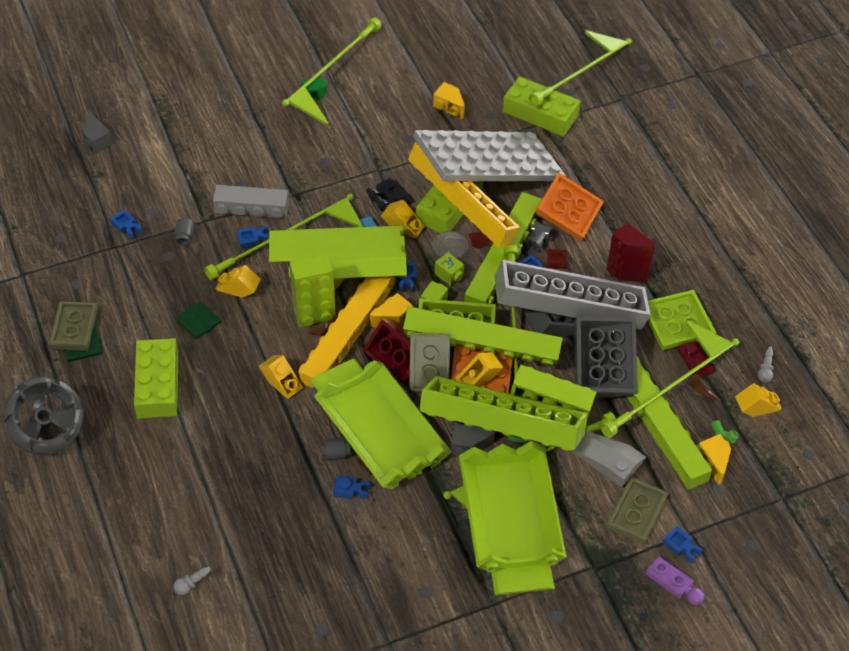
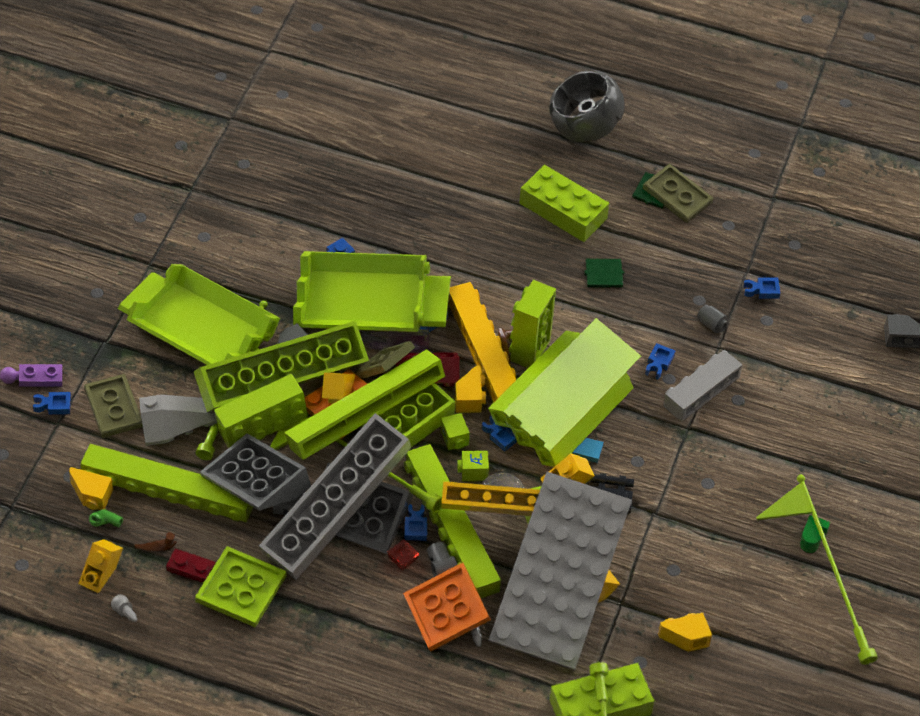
camera: 130 degrees right, 0 degrees up
light grey bar [173,567,211,595] -> none
lime piece [204,194,363,281] -> none
yellow slope [215,265,261,298] -> none
yellow slope [259,355,303,399] -> none
clear red plate [468,231,489,249] -> none
lime piece [600,320,739,438] -> none
dark red slope [606,223,656,282] -> none

